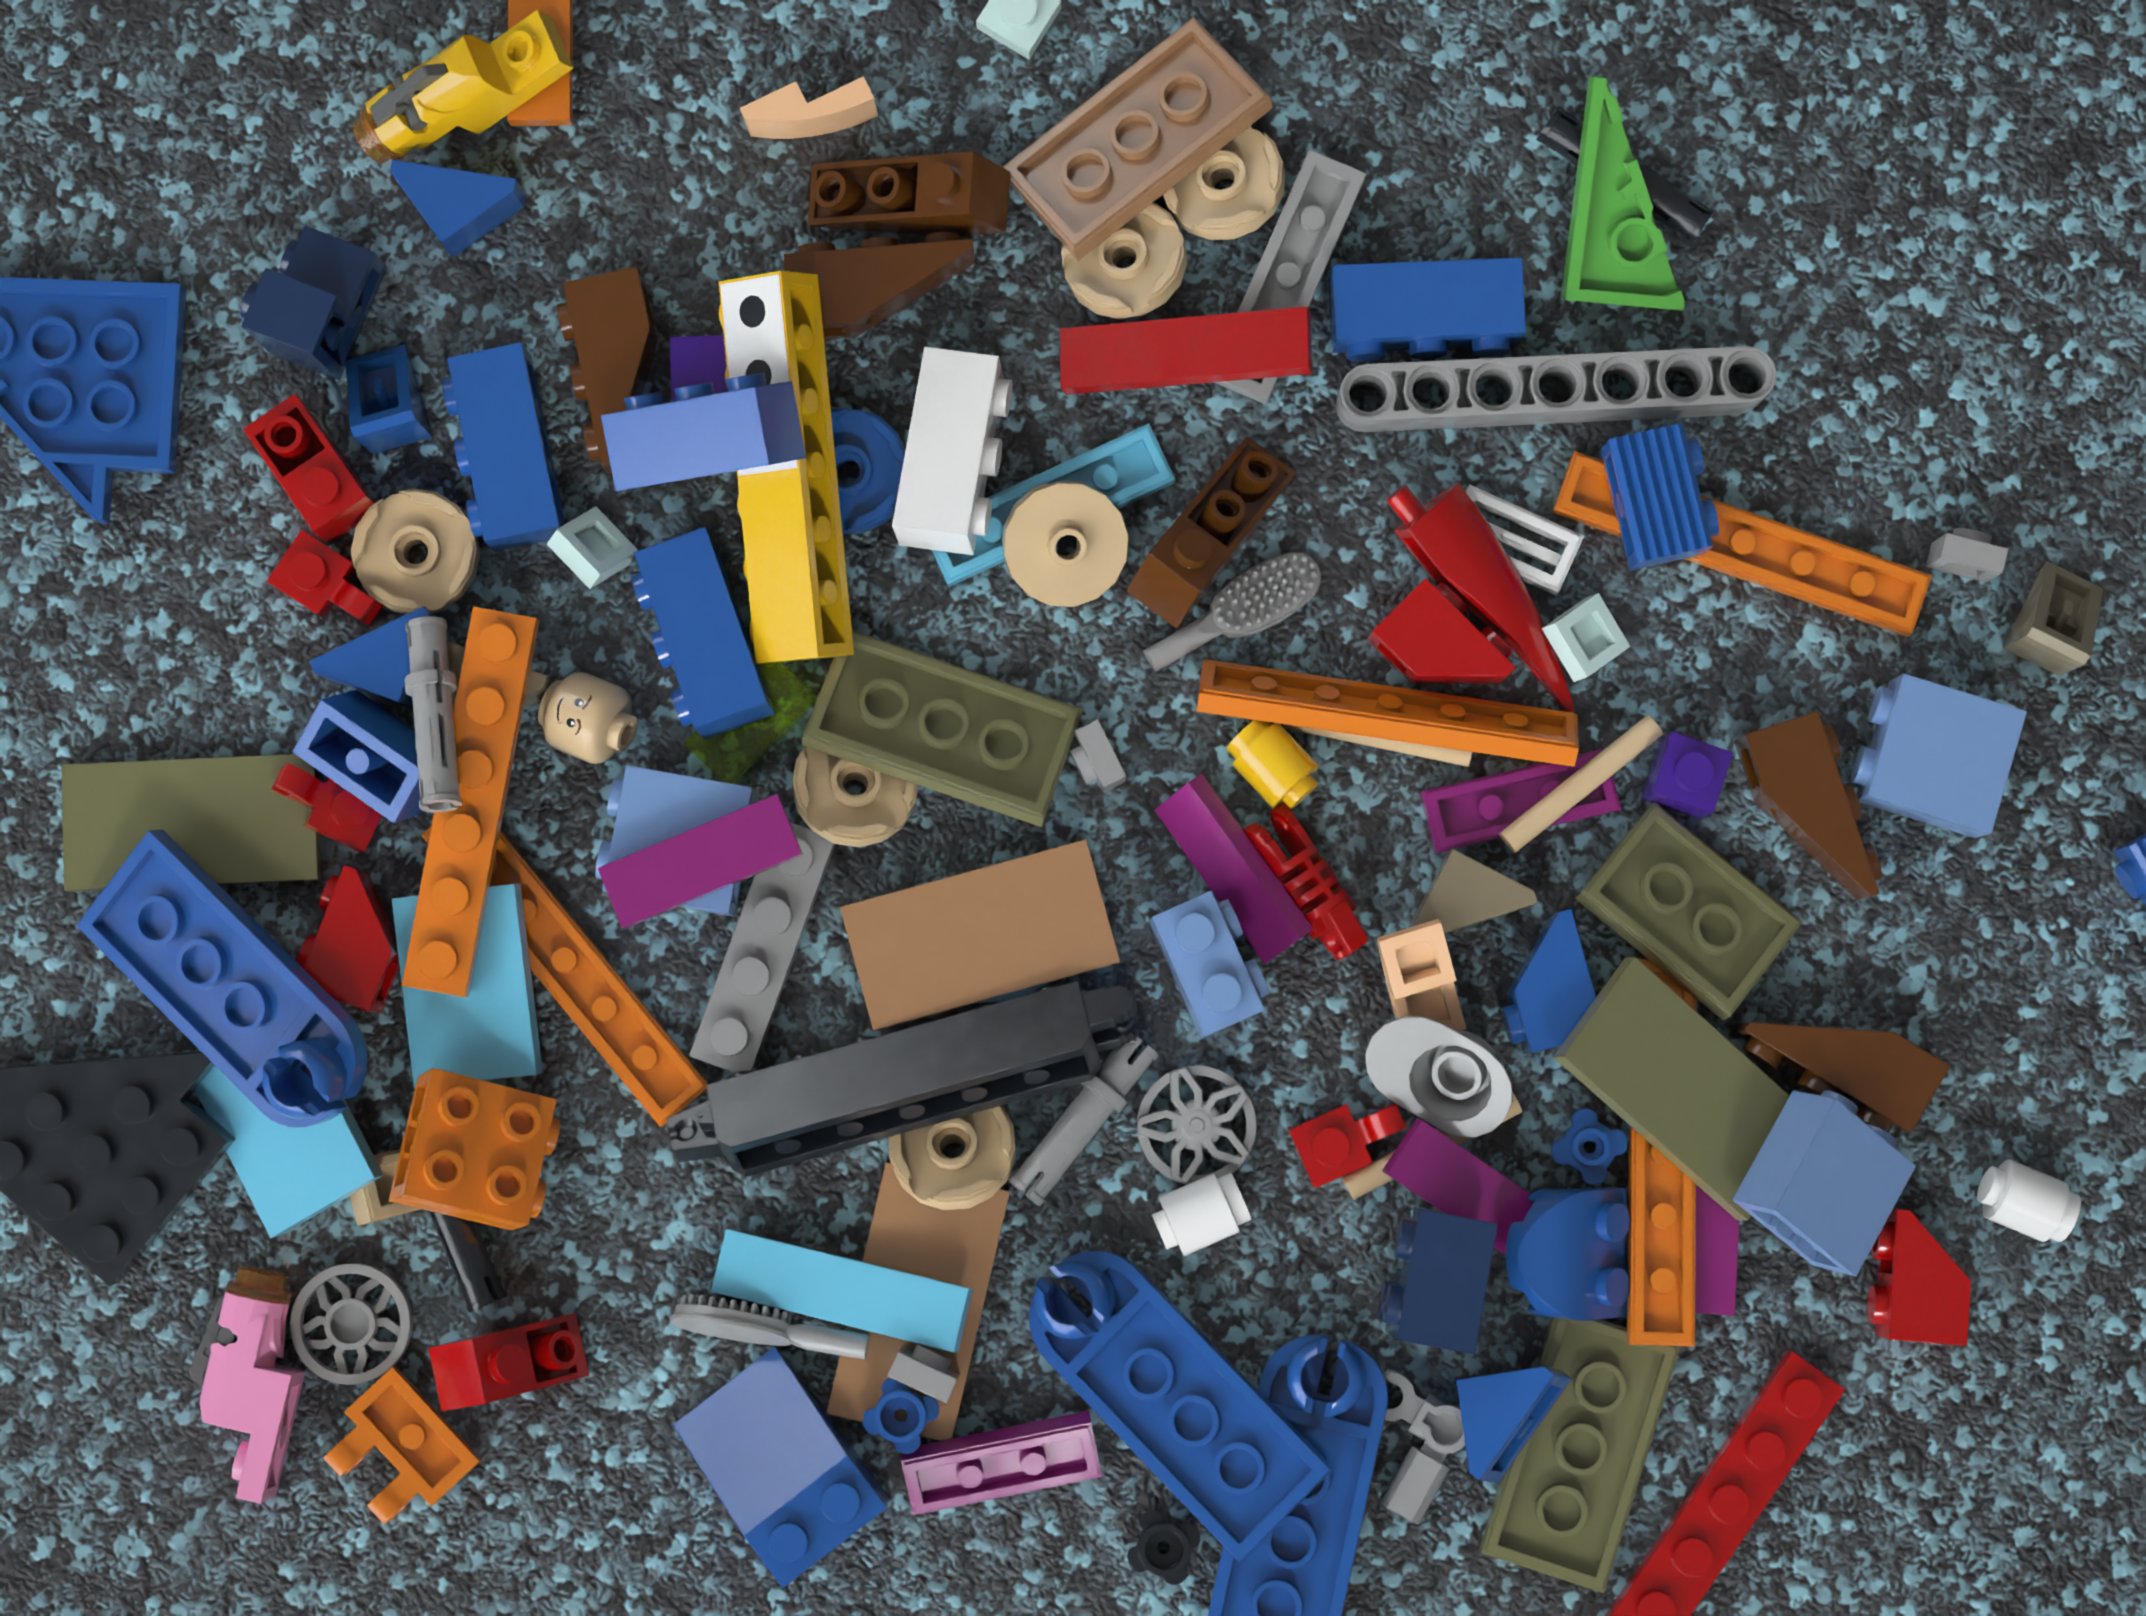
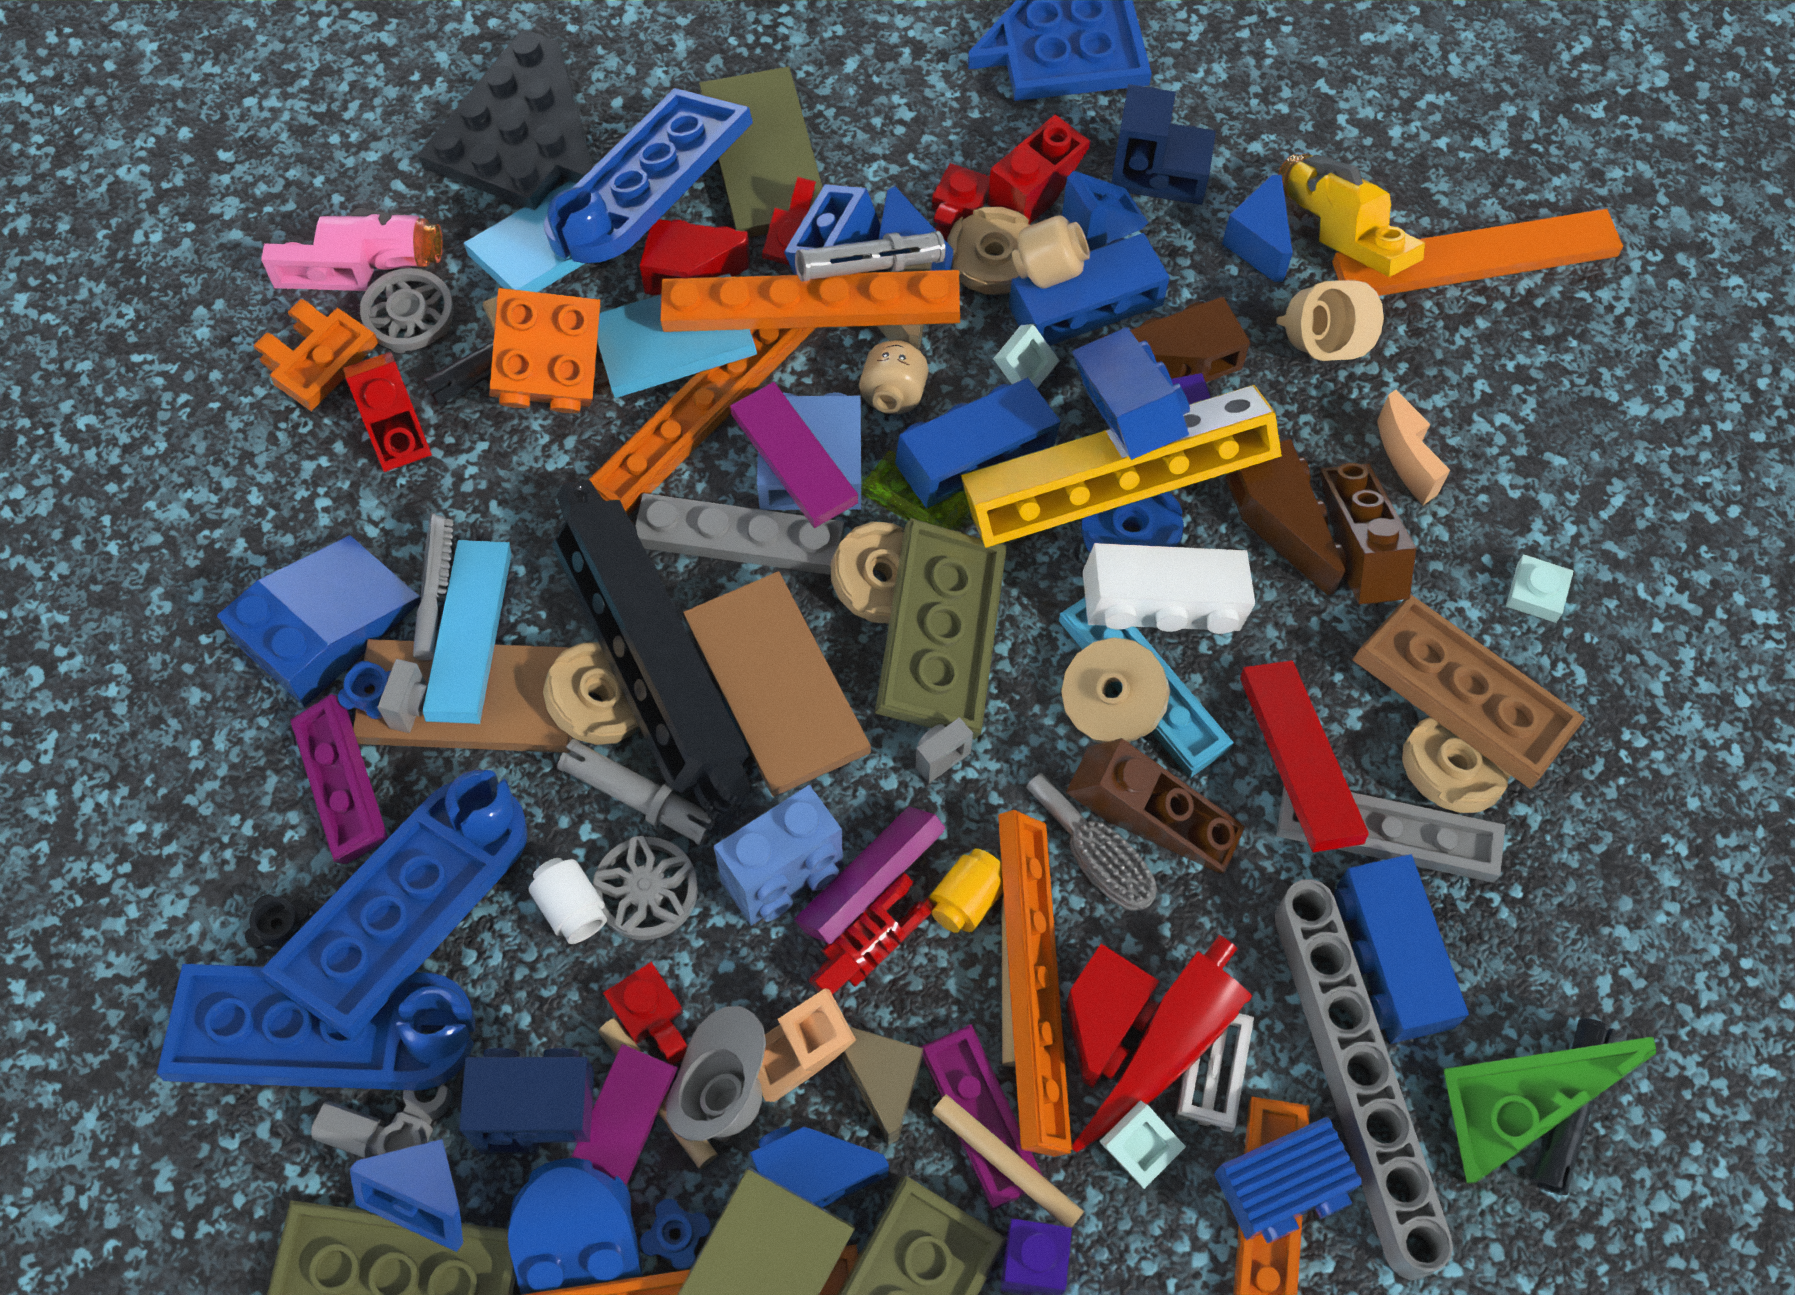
camera: 75 degrees right, 20 degrees down
tan plate [1061,202,1187,319] -> none
none -> tan head [1012,215,1090,289]
none -> tan piece [1277,280,1384,361]

